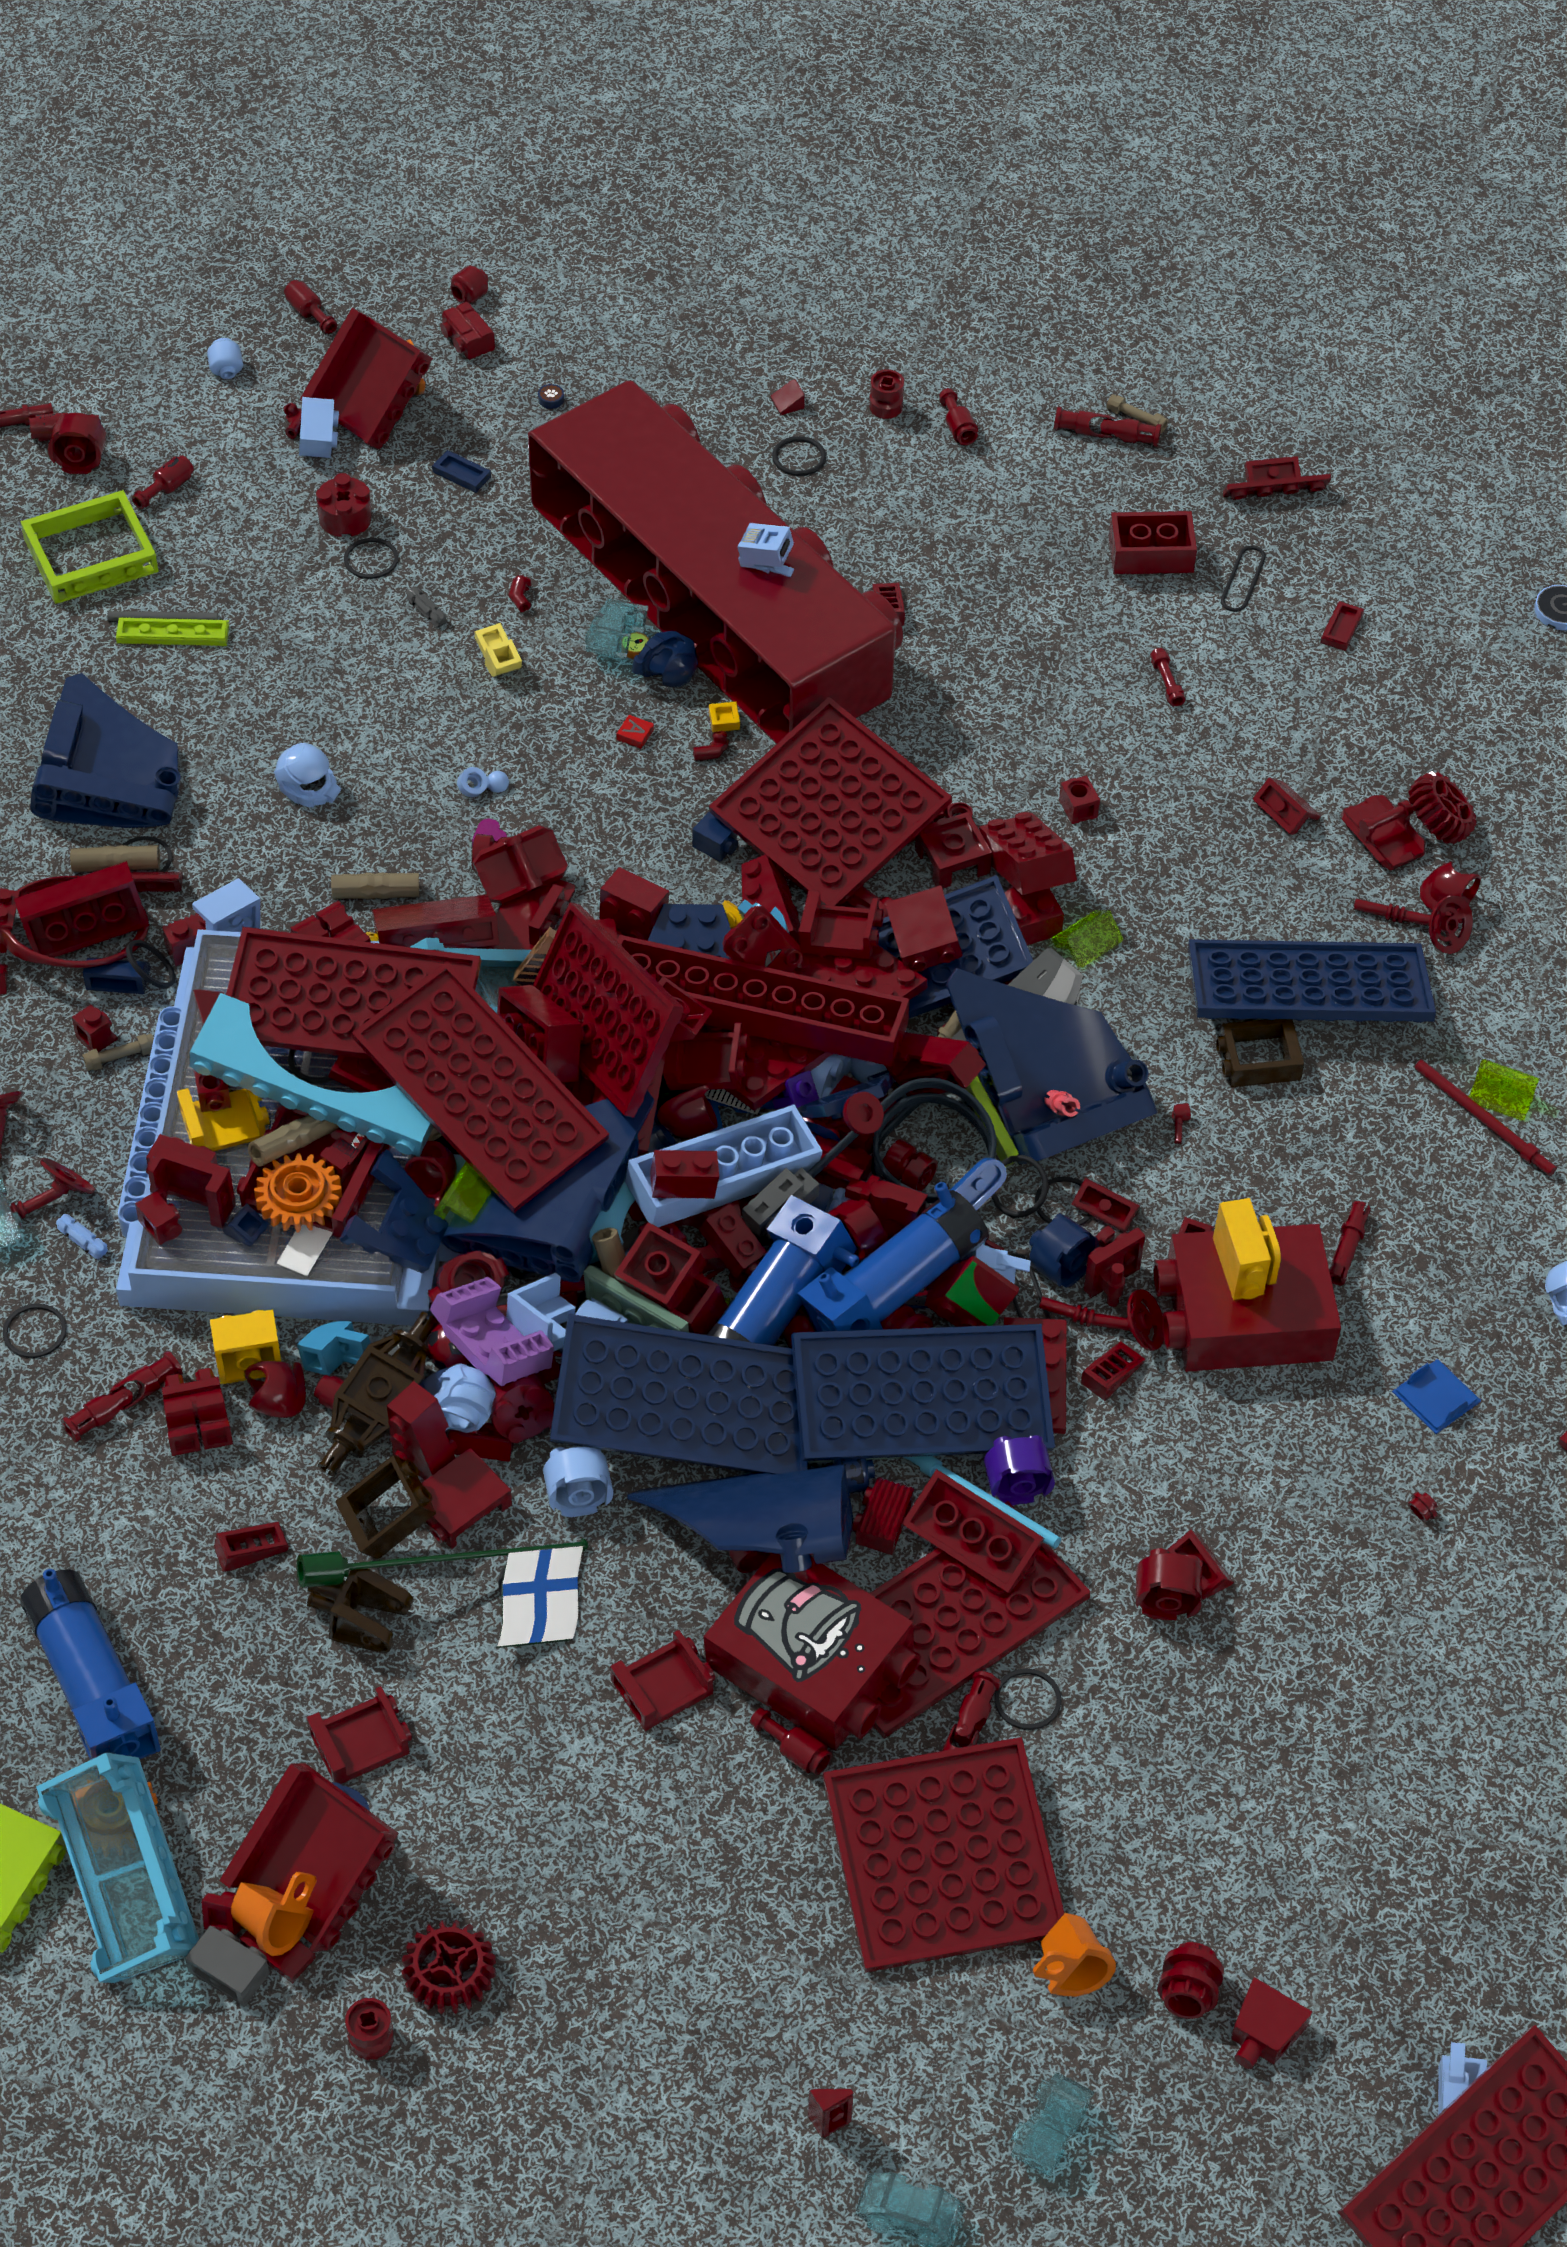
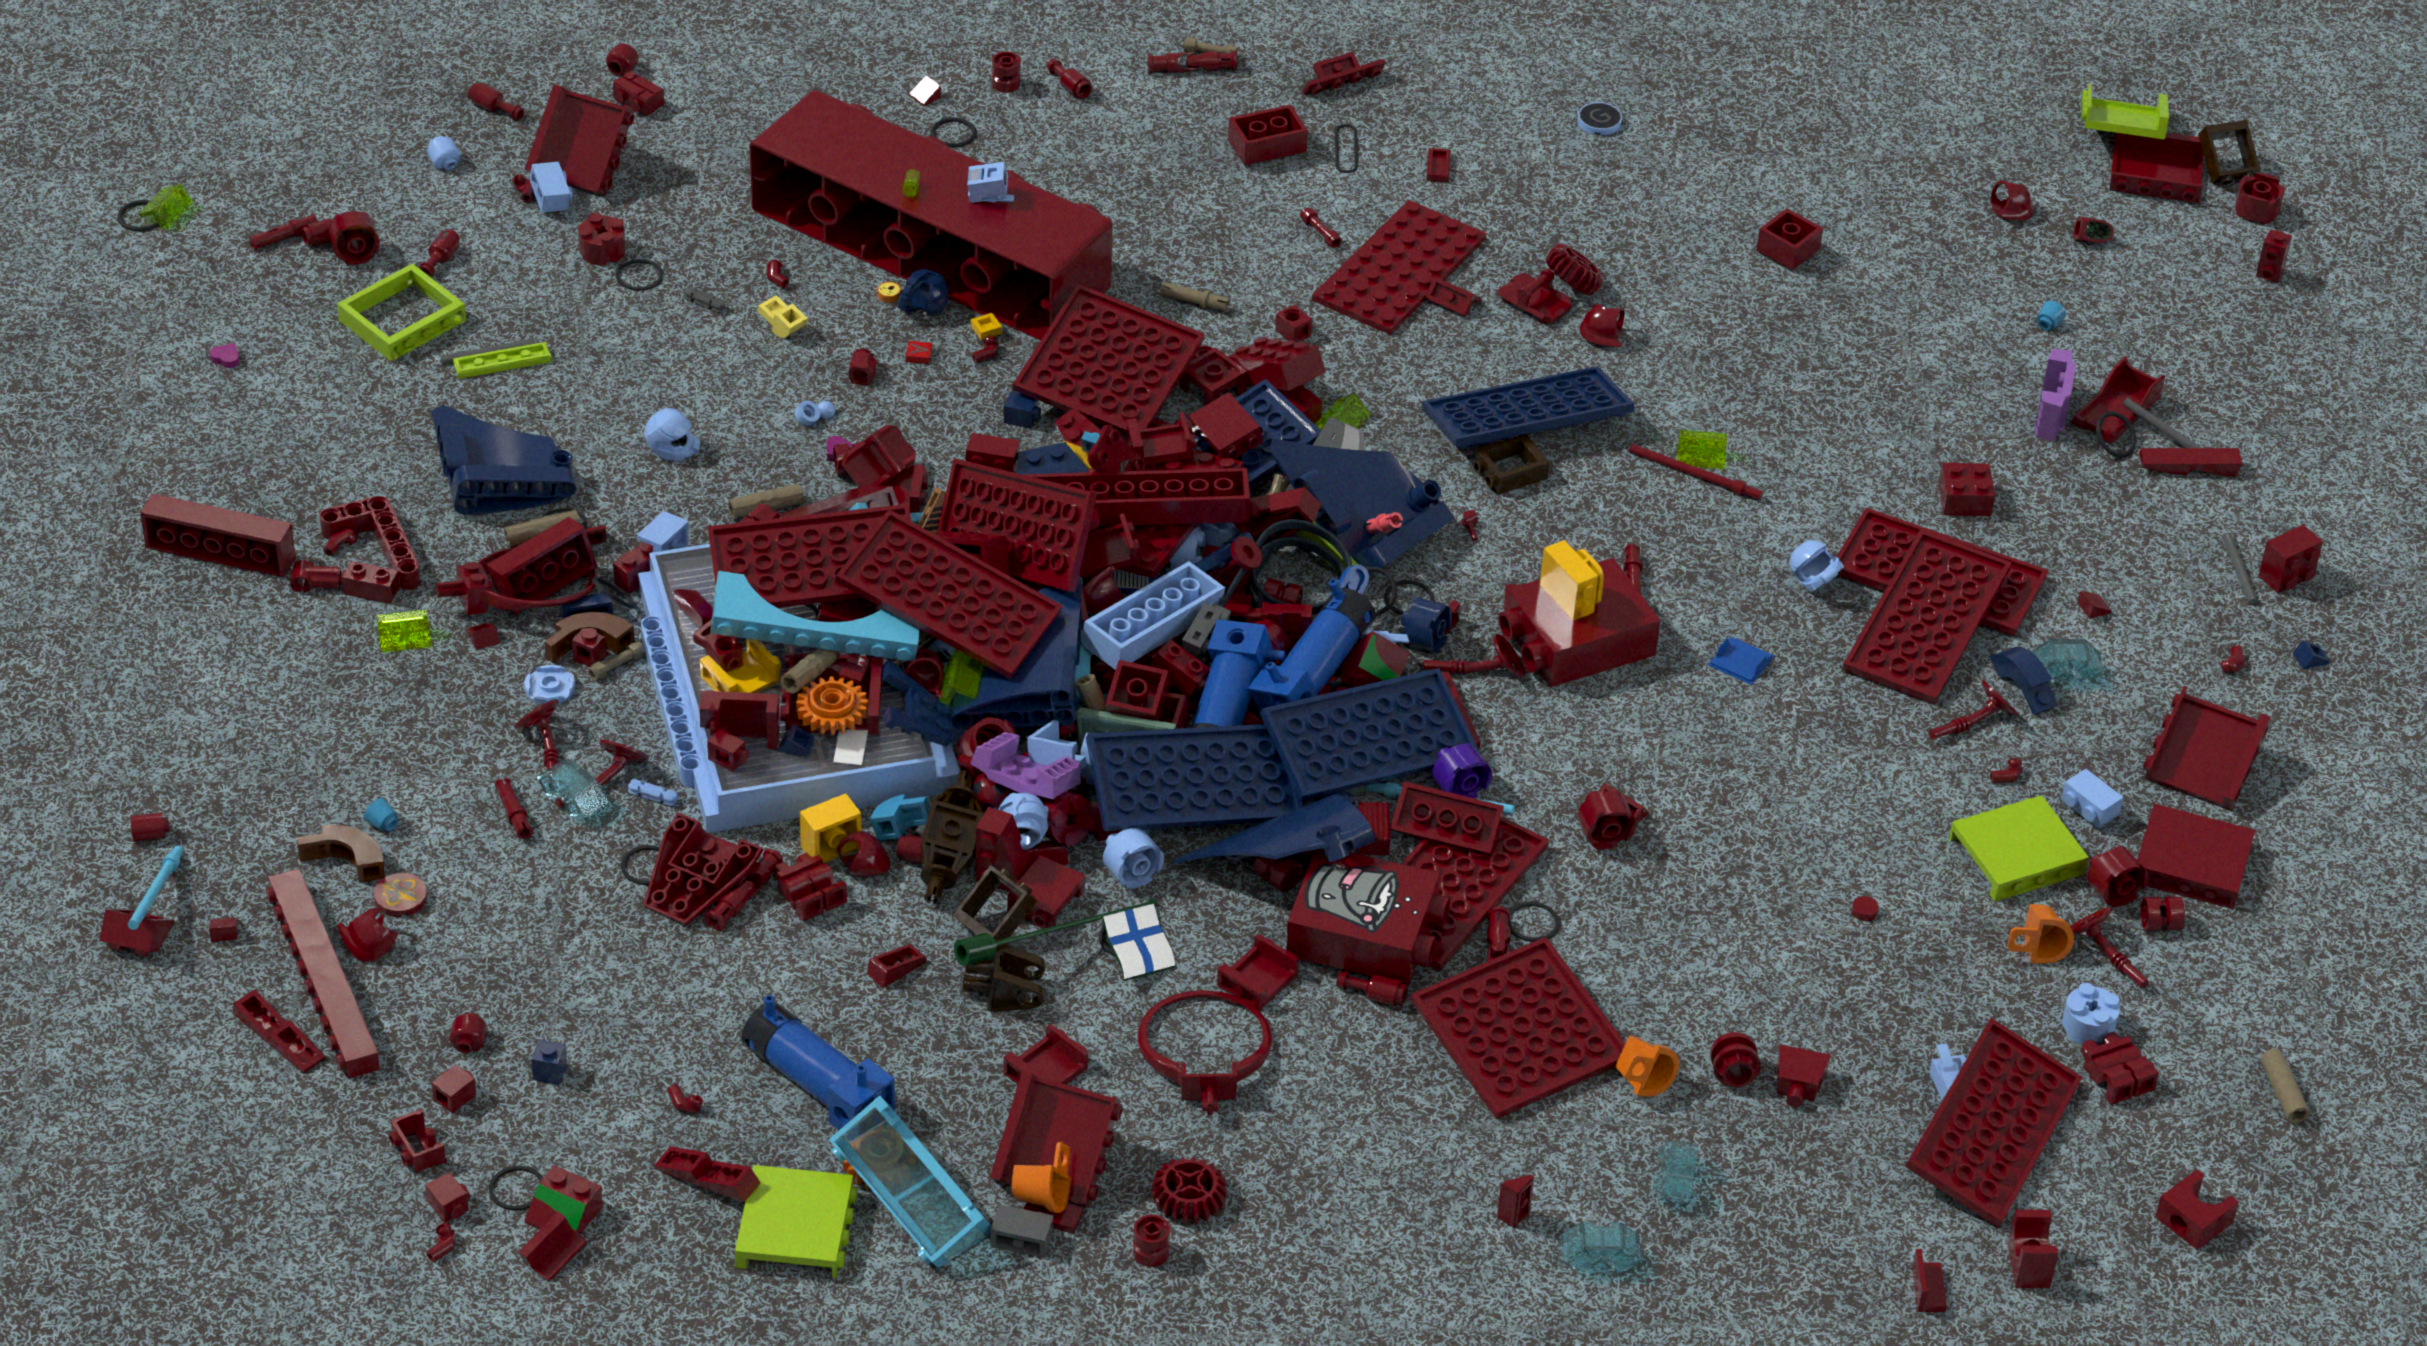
camera: 20 degrees left, 10 degrees down
dark red tile [201,1891,241,1935] -> none
dark blue tile [432,450,491,493] -> none
tile [538,384,564,409] -> none
clear light blue brick [585,598,648,659] -> none
dark red brick [650,1150,719,1199] -> none
dark purple bracket [772,1071,819,1111] -> none
dark red slope [1071,1178,1140,1232] -> none
dark red slope [1081,1341,1145,1401] -> none
dark red plate [1084,1227,1145,1307] -> none
dark red dish [1353,896,1473,954] -> none
dark red plate [1408,1492,1438,1522] -> none
none -> light blue tile [524,665,576,705]
none -> reddish brown arch [544,612,635,663]
none -> dark red wedge [643,812,764,926]
none -> dark red rock [849,348,877,386]
none -> clear neon green pin [901,169,920,197]
none -> dark red brick [1137,990,1272,1115]
none -> dark tan pin [1160,281,1230,312]
none -> dark red plate [1312,200,1487,335]
none -> dark red tile [1852,896,1879,921]

